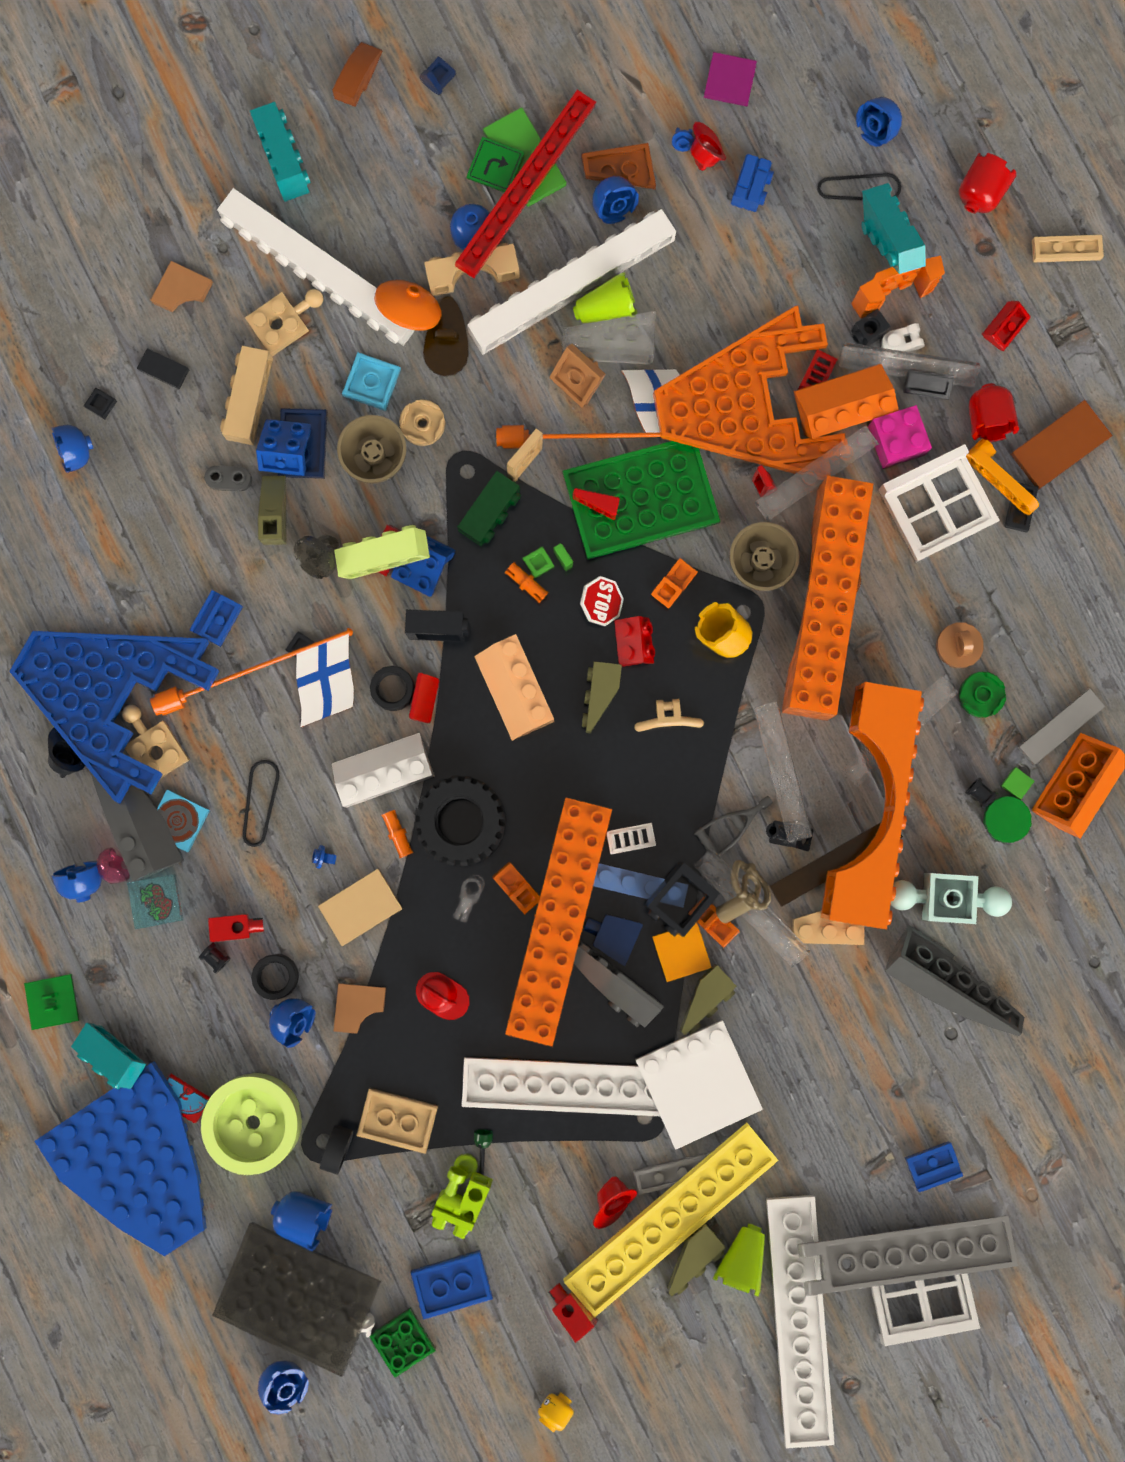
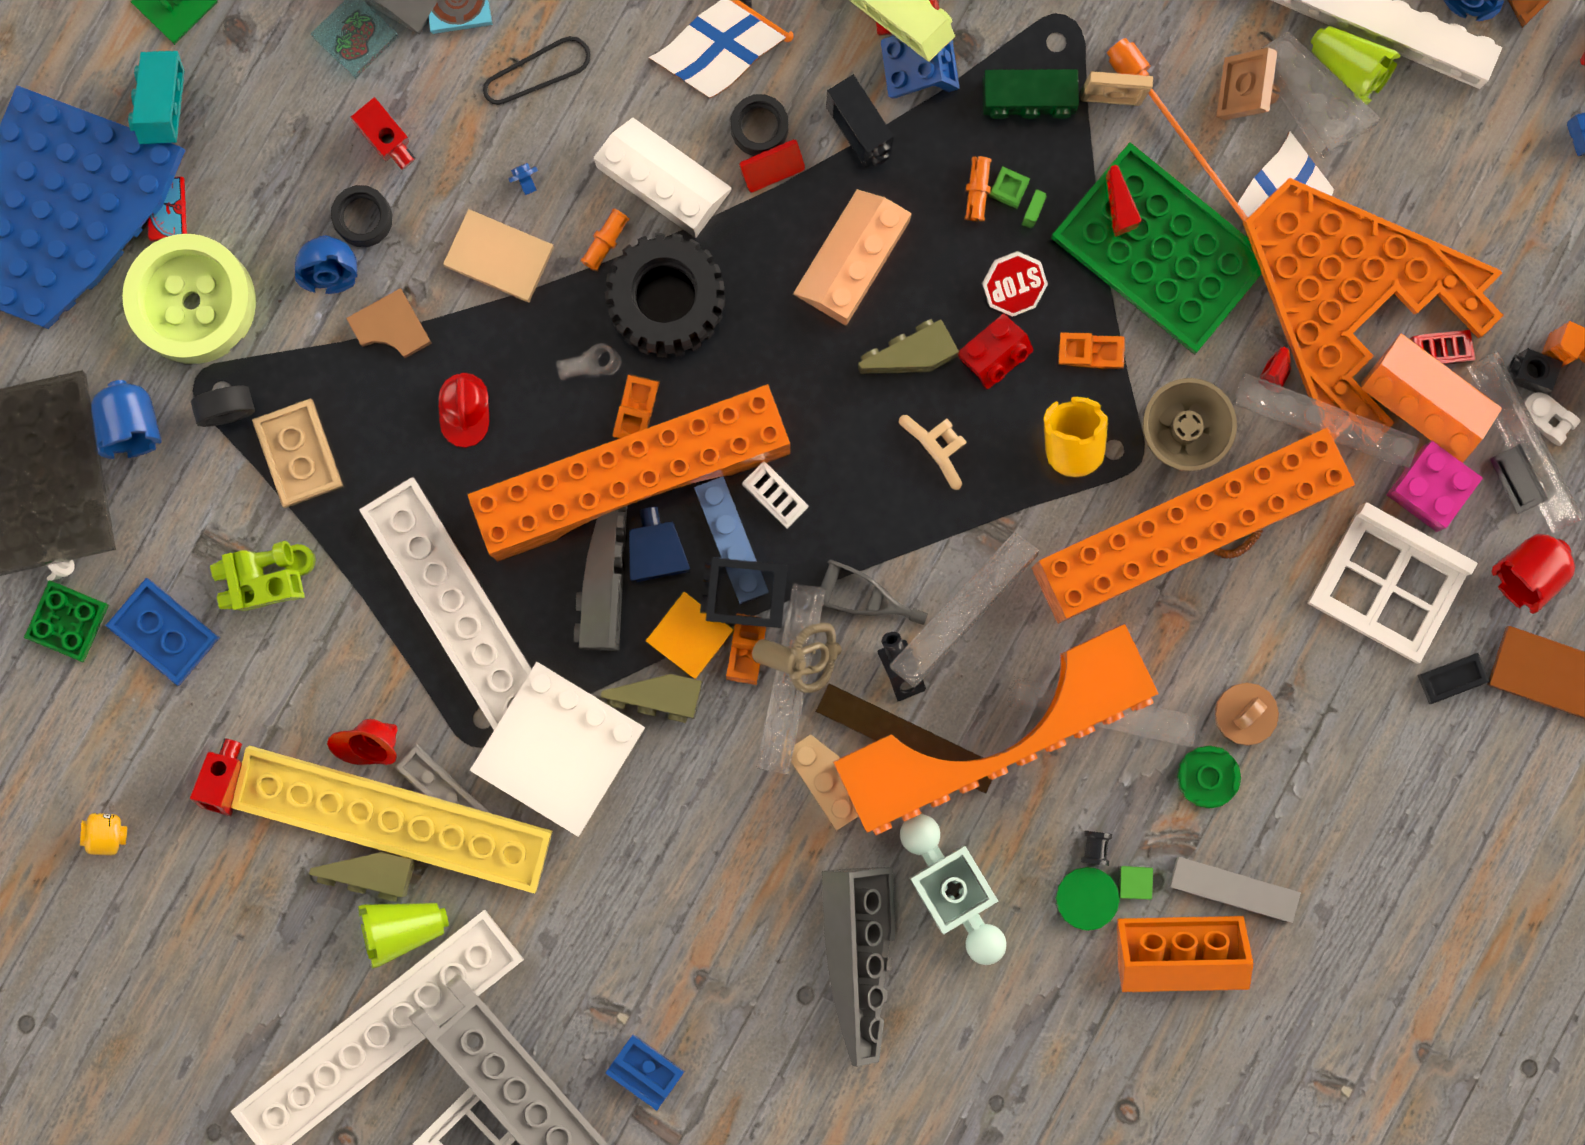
camera: 55 degrees right, 0 degrees up
black bush [199,942,231,974] -> none
dark green hinge [474,1129,493,1175] -> none
light orange beam [966,438,1039,515] -> none

